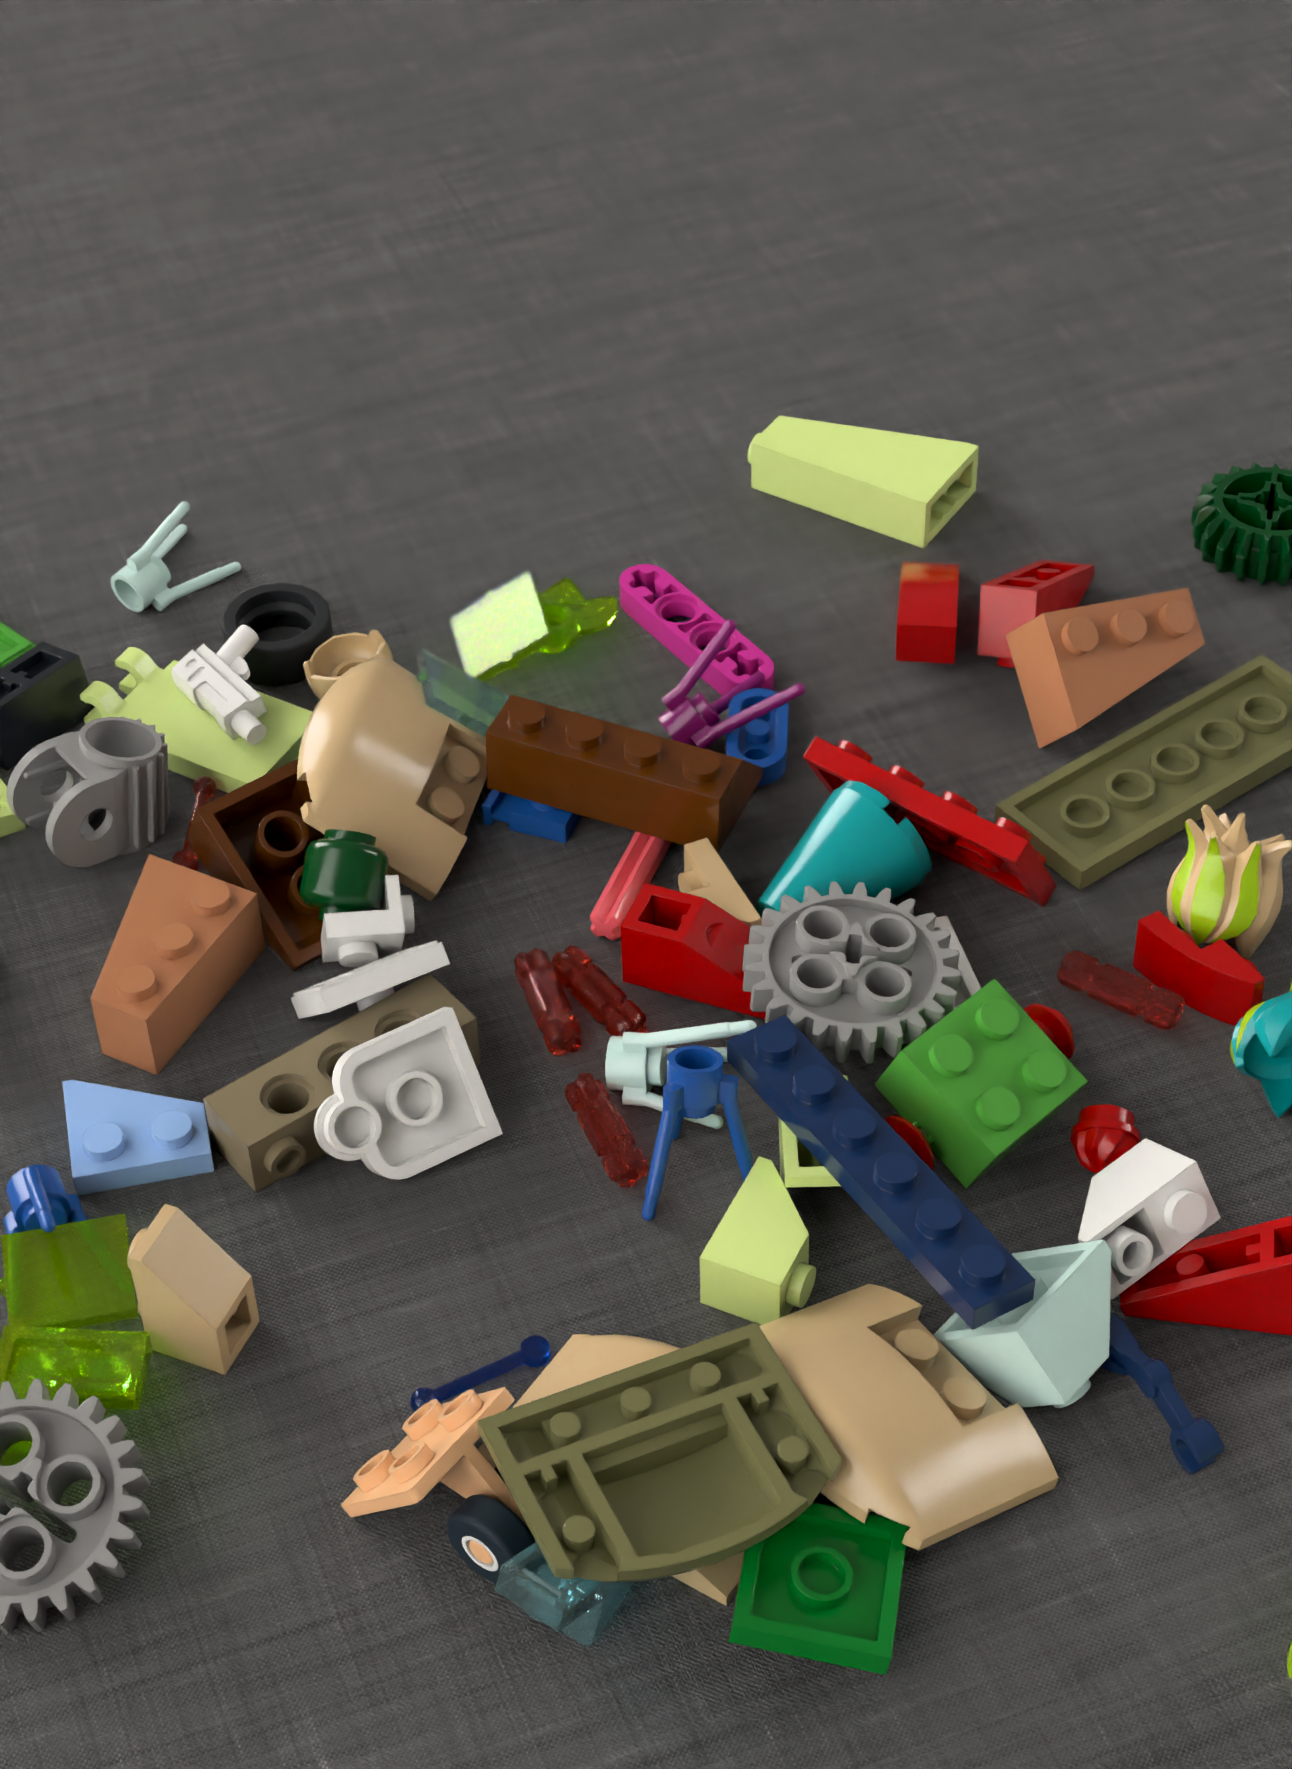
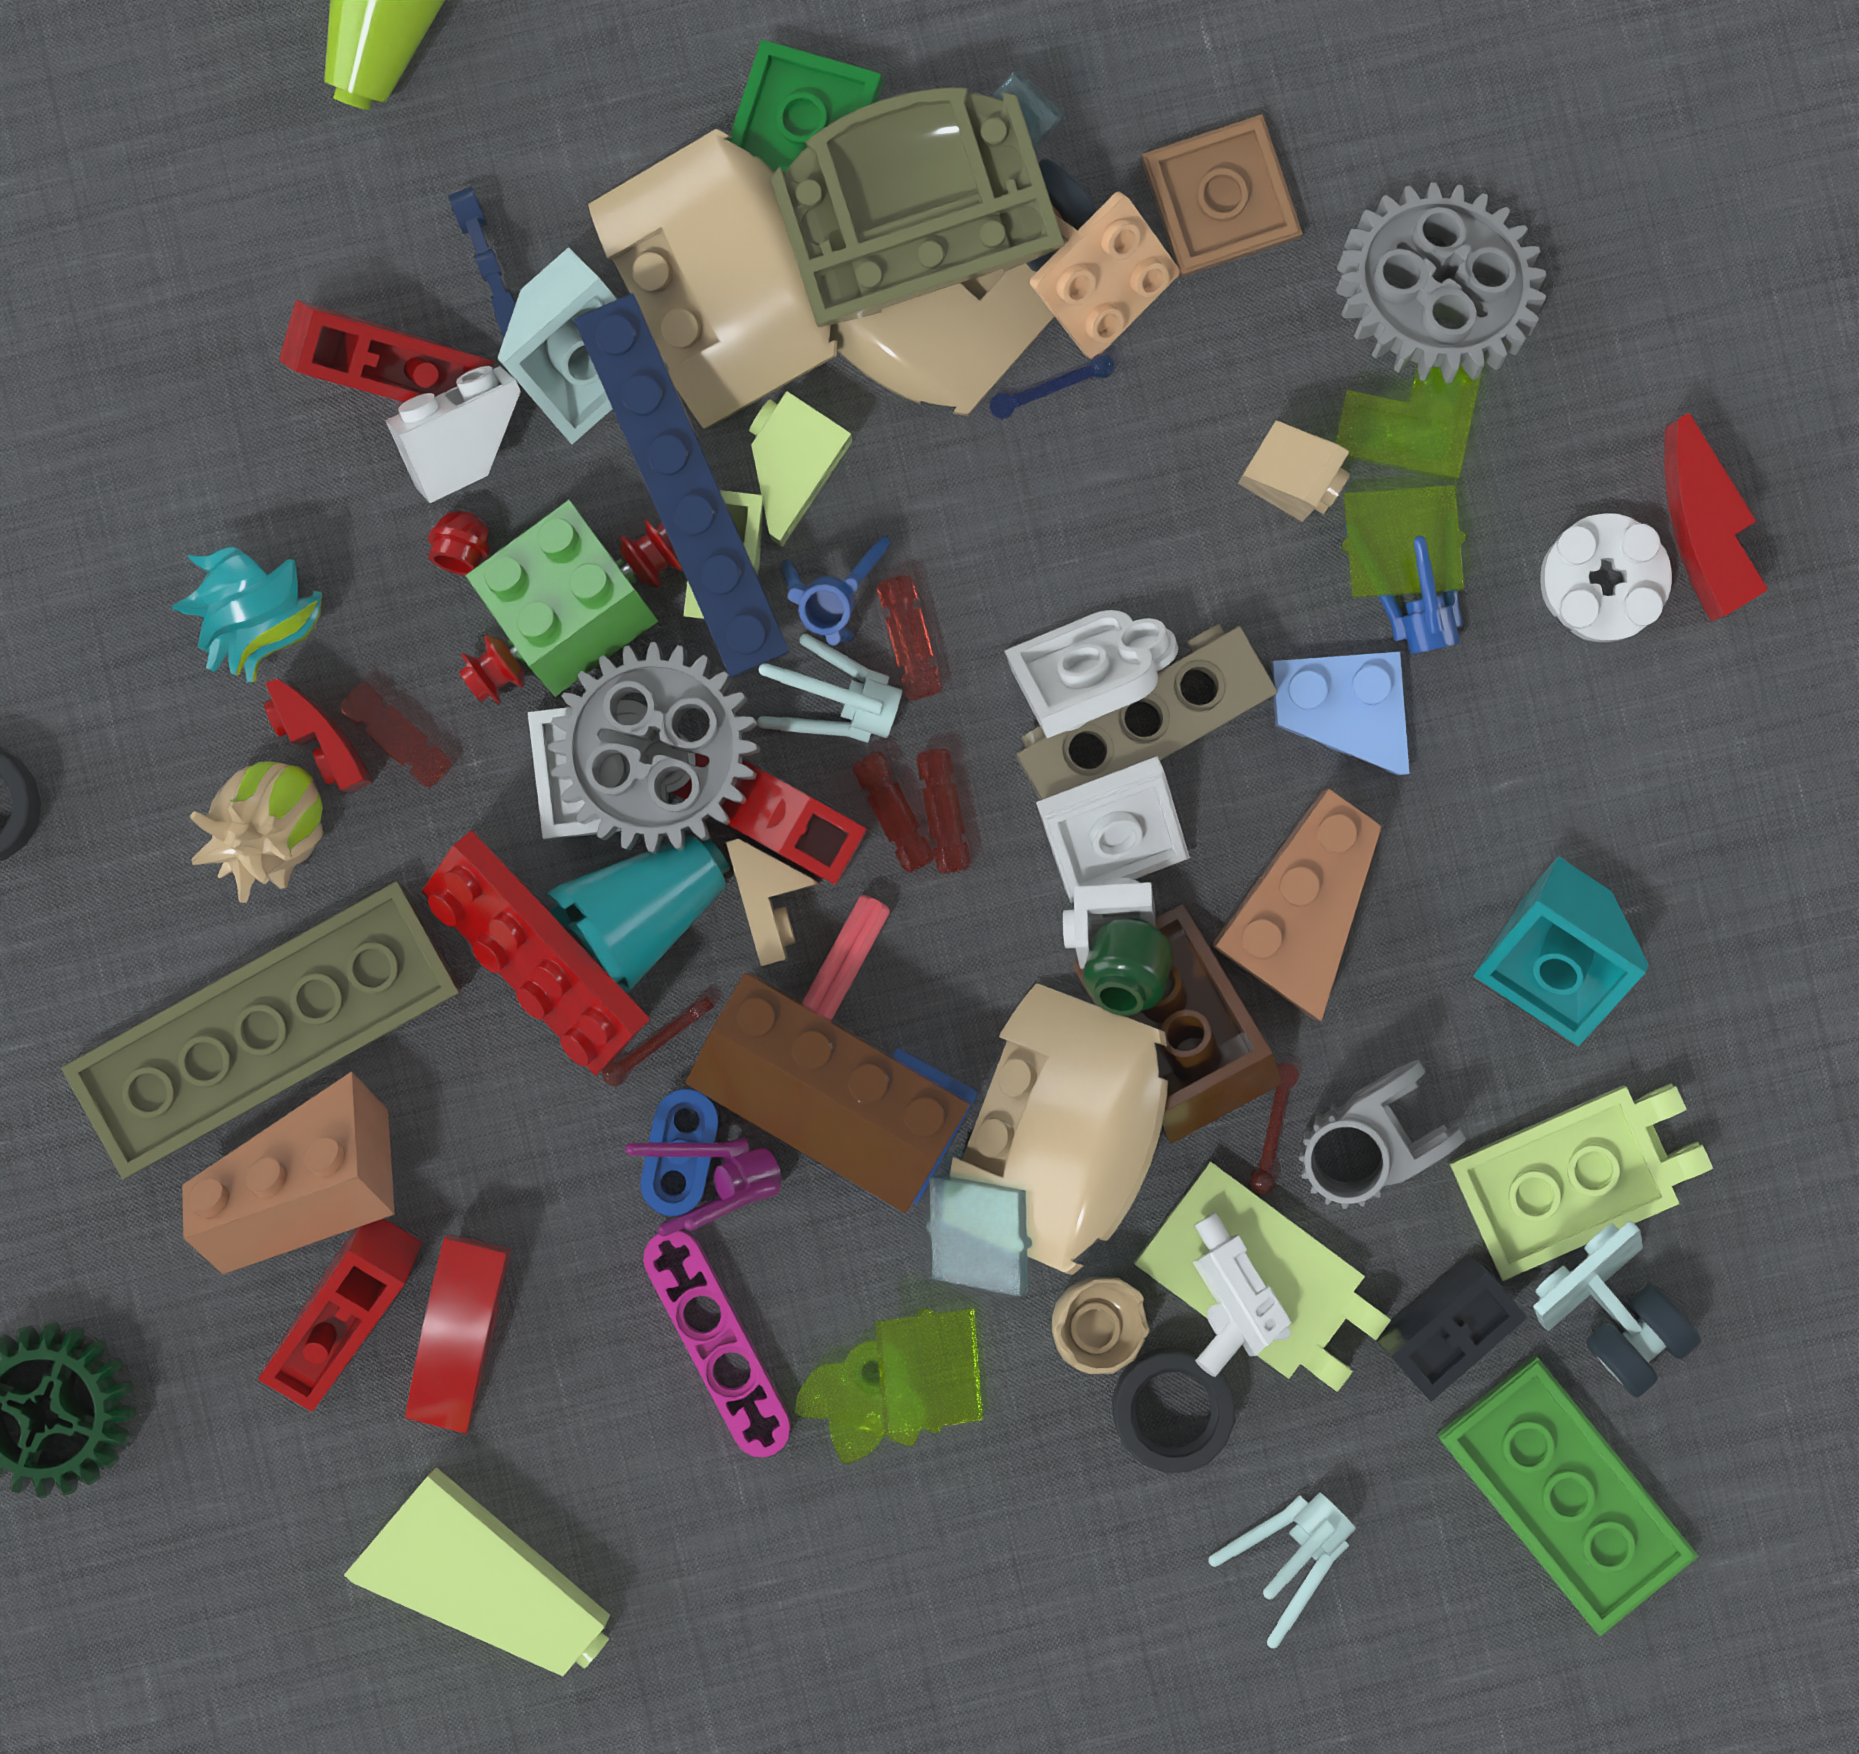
camera: 175 degrees left, 45 degrees up
none -> clear red hinge [602,997,714,1087]
none -> medium nougat tile [1141,114,1303,278]

